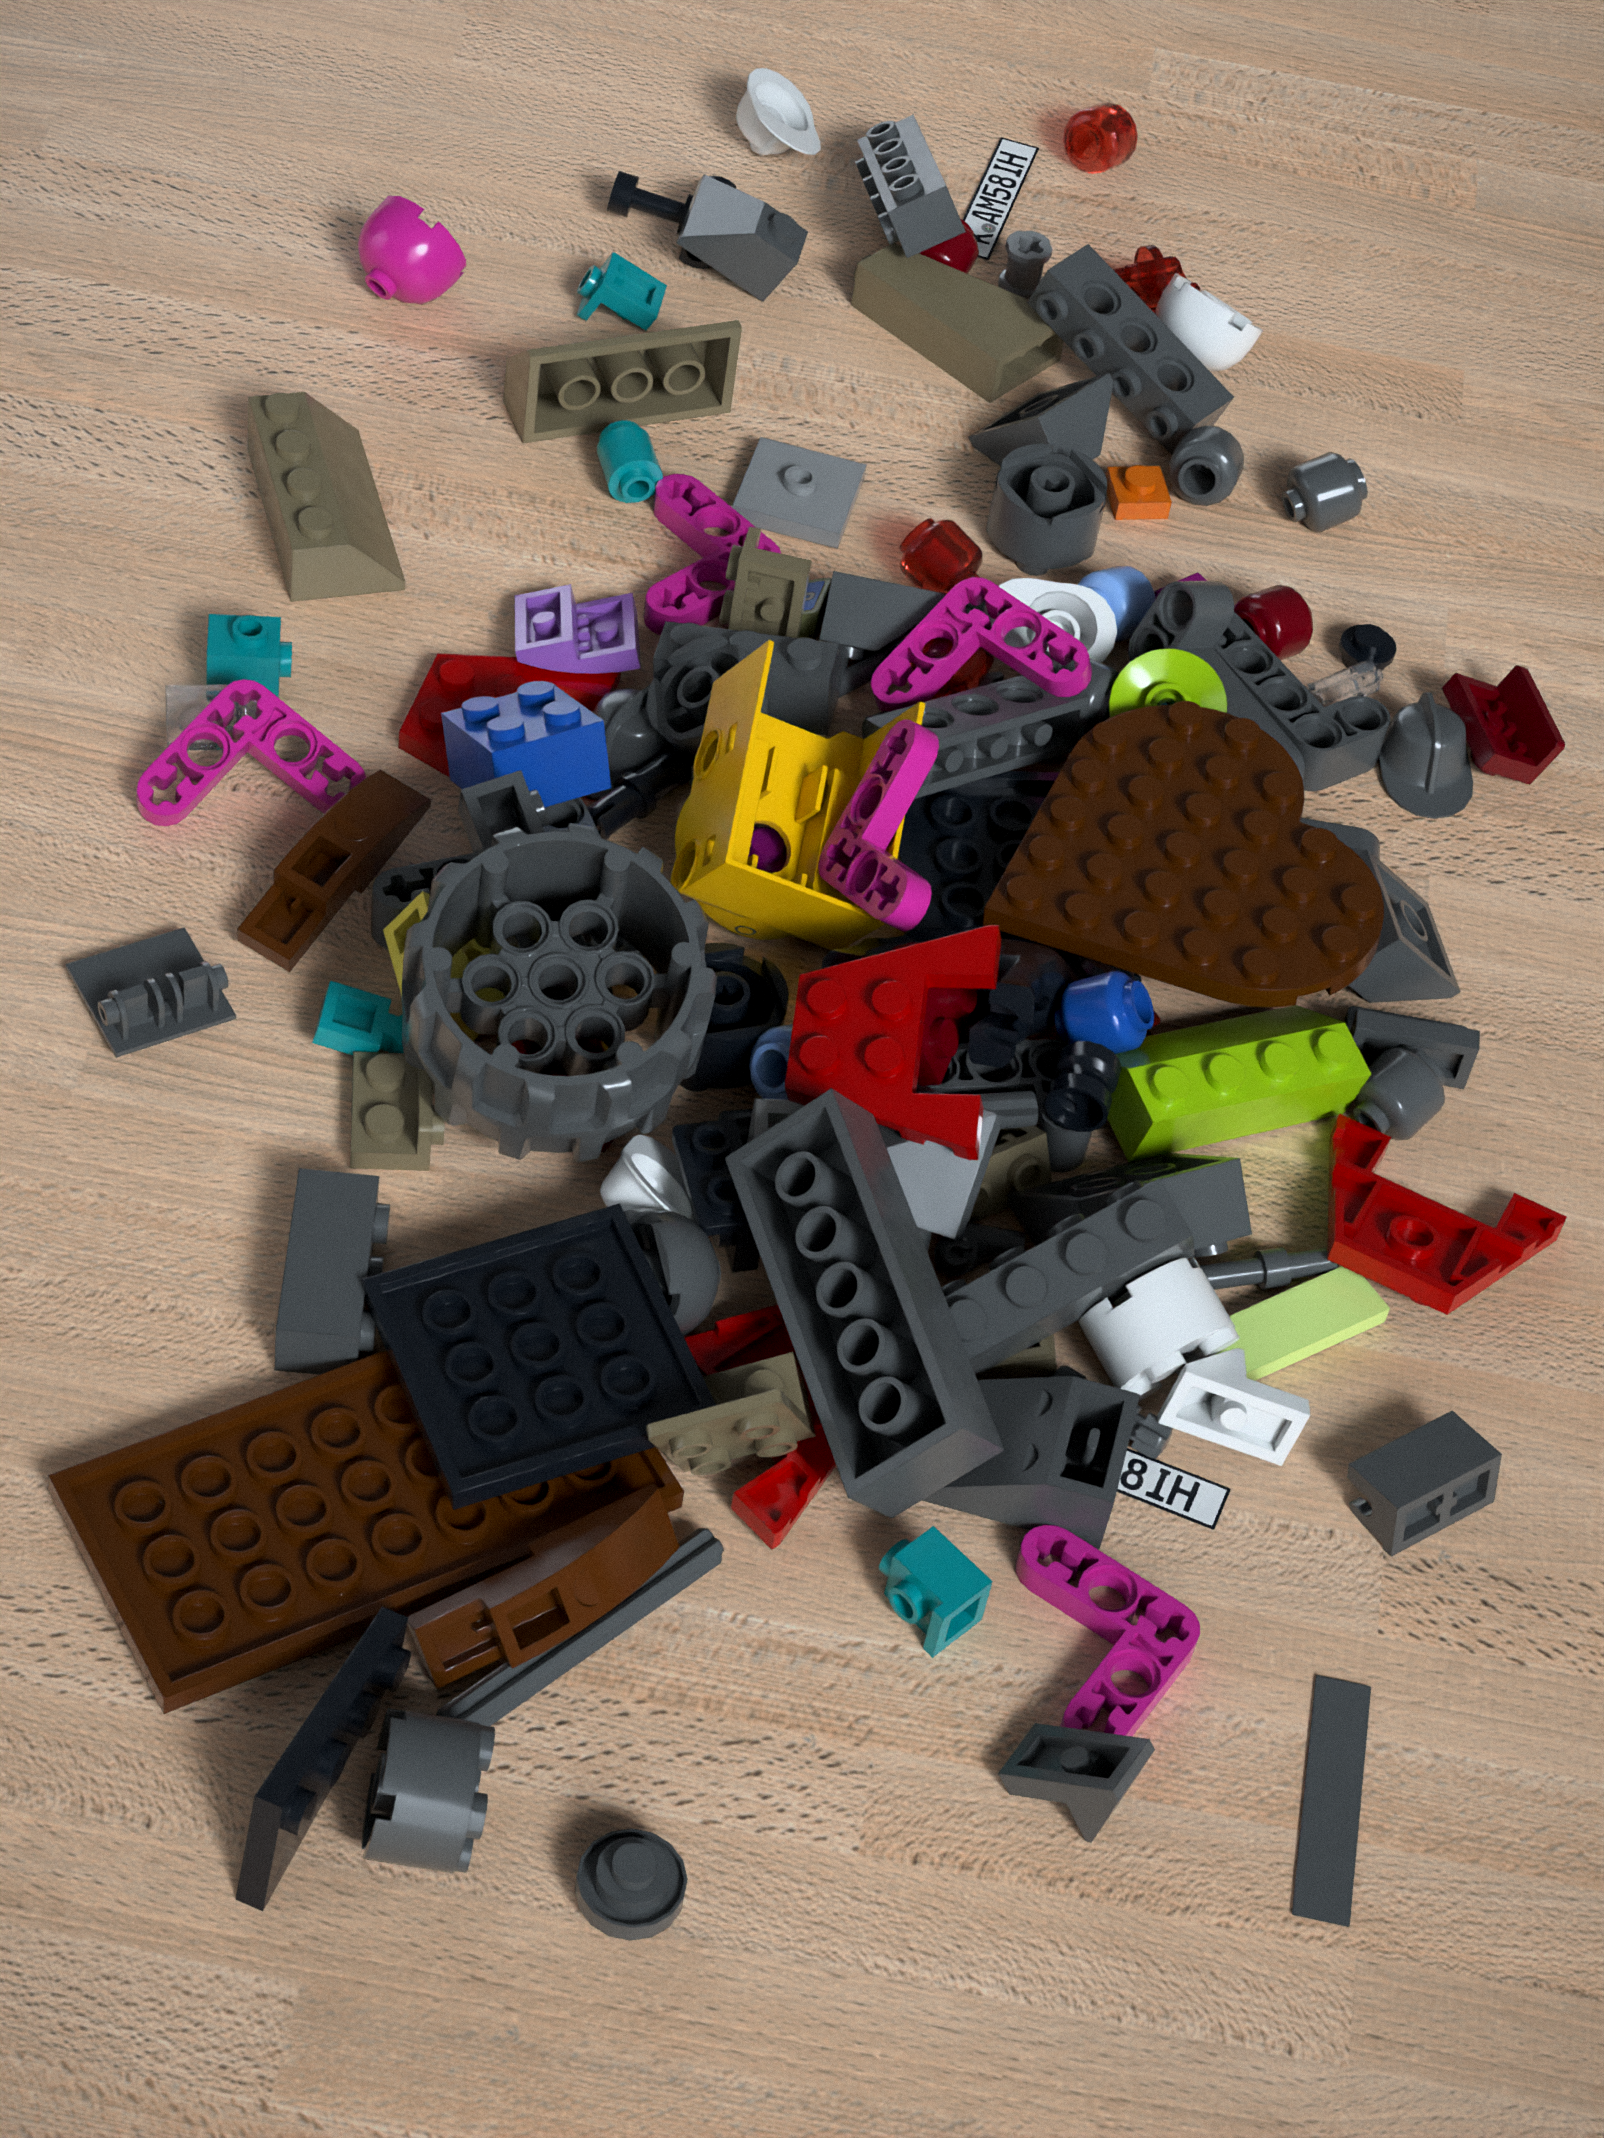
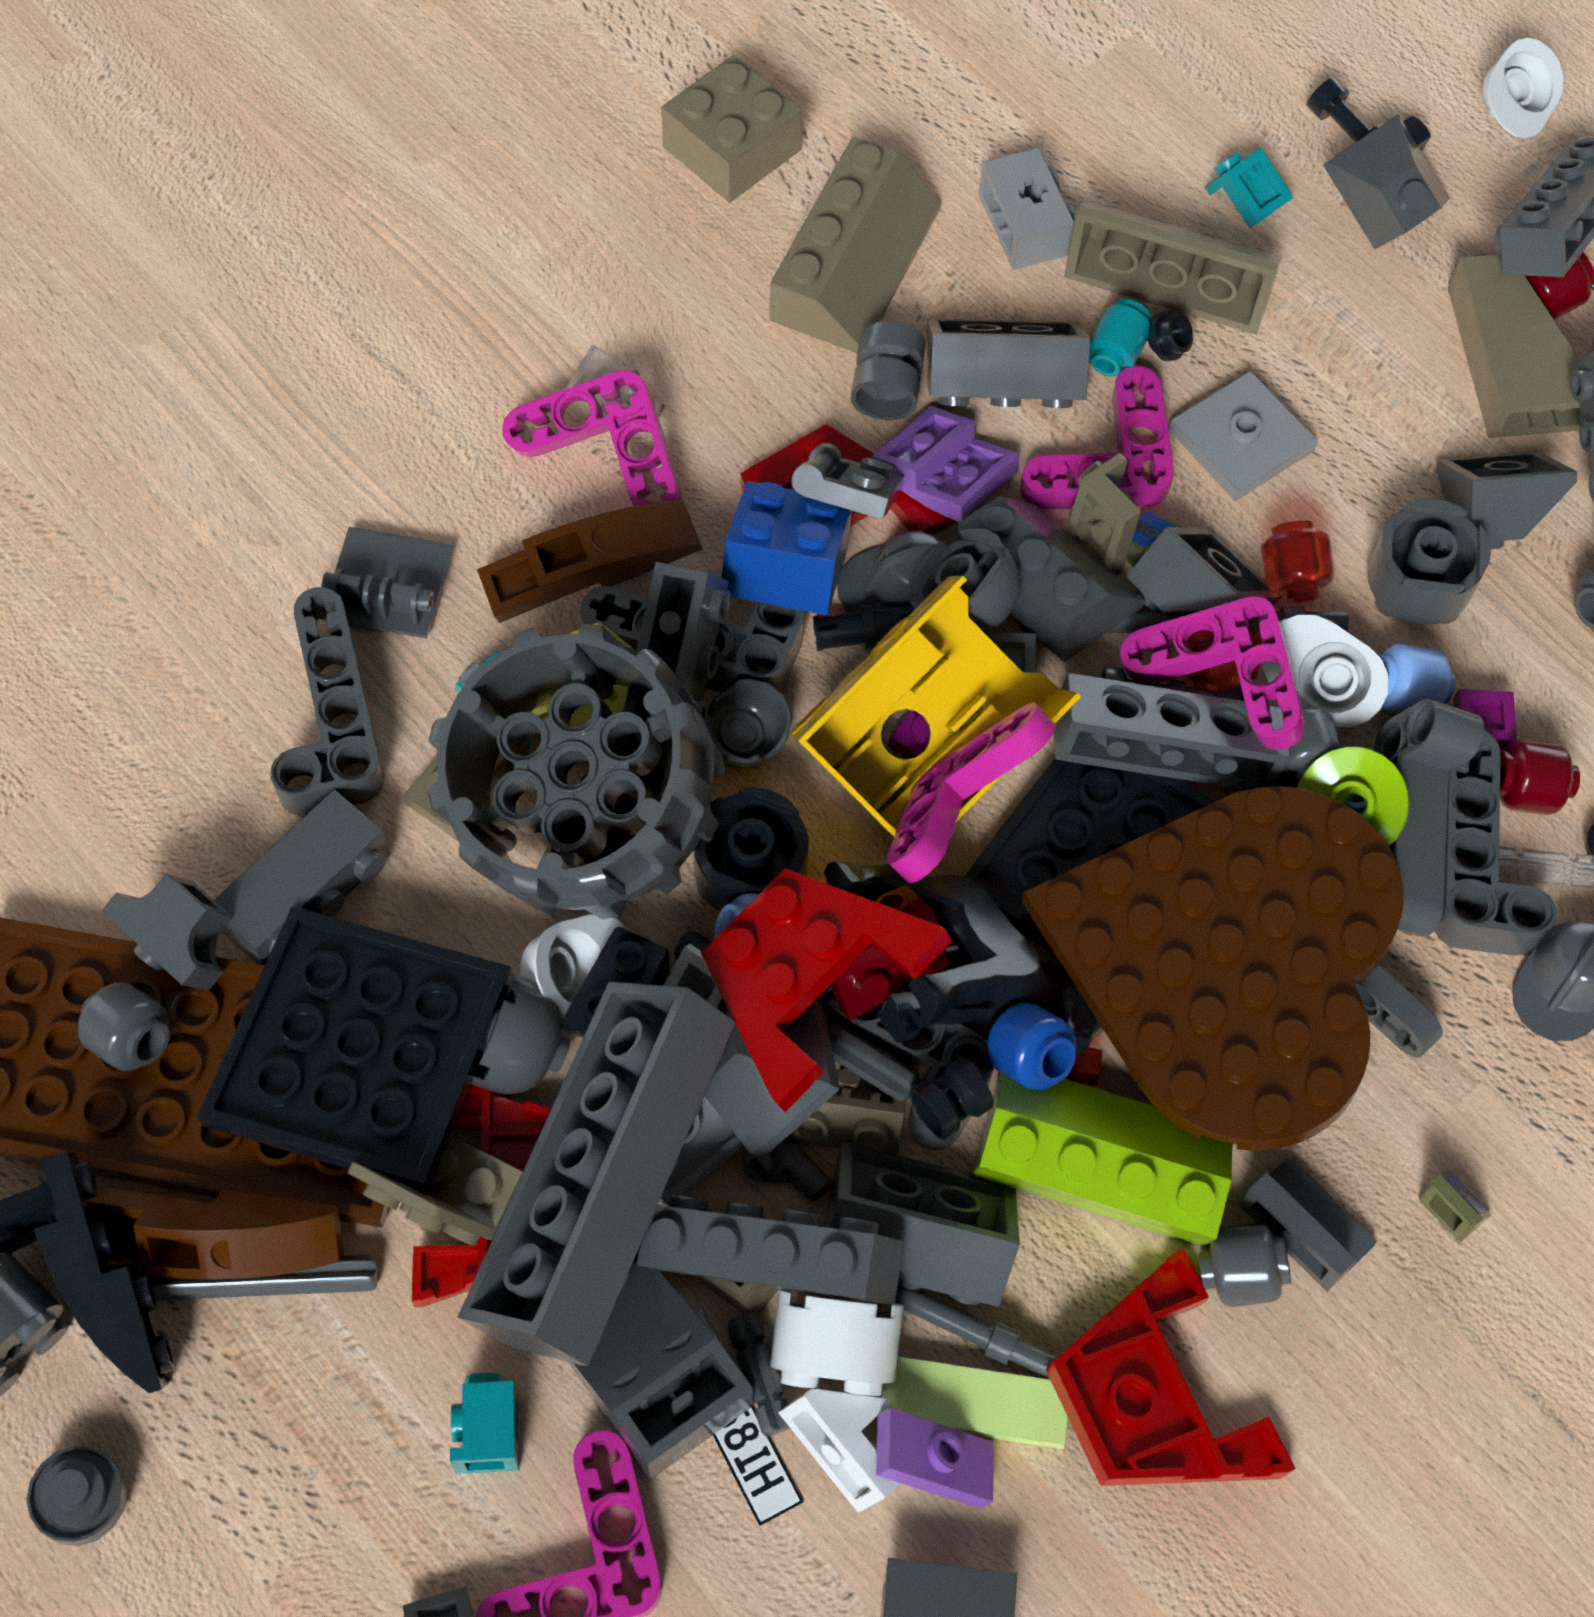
camera: 45 degrees right, 15 degrees up
teal brick [206,614,292,699] -> none
dark pink cylinder [358,195,466,304] -> none
orange plate [1105,465,1172,520] -> none
dark grey slope [1343,849,1461,1003] -> none
none -> black slope [34,1152,175,1394]
none -> dark grey head [78,982,170,1071]
none -> dark grey brick [102,874,233,990]
none -> dark grey beam [271,587,384,816]
none -> dark tan brick [661,54,802,203]
none -> dark grey plate [792,443,904,519]
none -> dark grey wheel [851,321,926,421]
none -> medium lavender plate [876,1407,993,1509]
none -> dark grey slope [926,319,1090,408]
none -> light grey brick [978,148,1076,270]
none -> black plate [1148,310,1193,362]
none -> olive slope [1419,1171,1491,1242]

